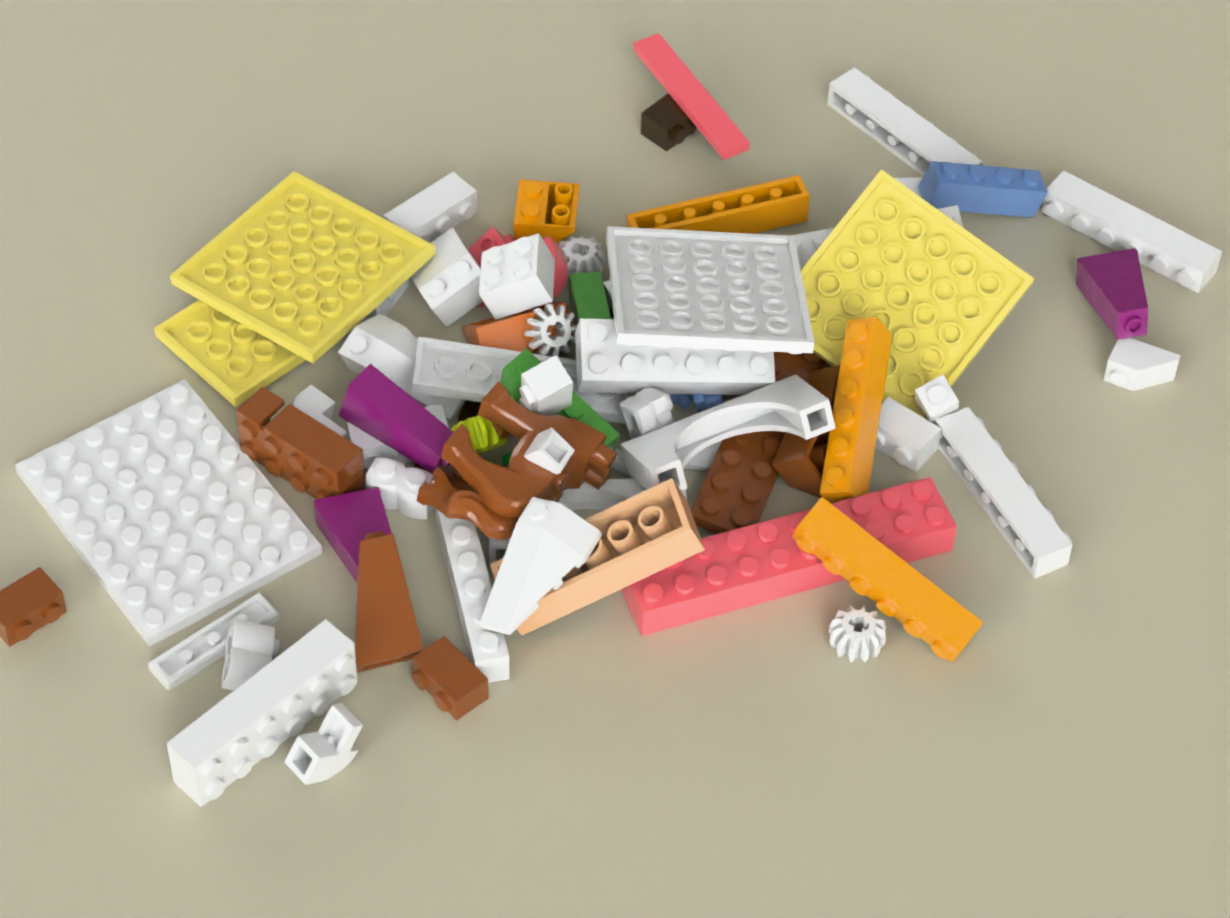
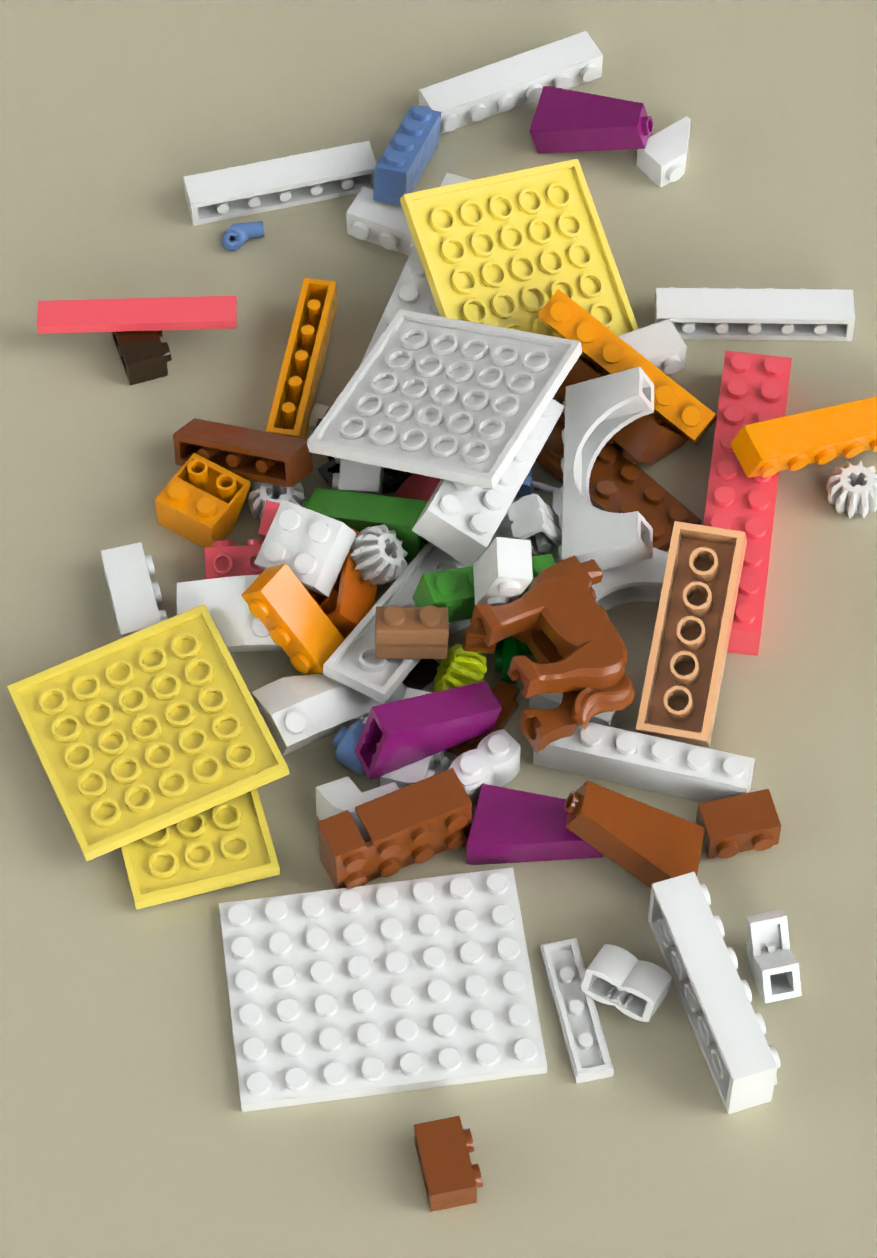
camera: 60 degrees left, 5 degrees up
white wedge [480,497,602,635] -> none
white slope [524,427,575,475] -> none
white brick [914,375,959,424] -> none
none -> dark orange brick [173,418,313,488]
none -> medium blue arm [222,221,264,251]
none -> light orange brick [241,563,345,675]
none -> medium nougat brick [375,605,449,659]

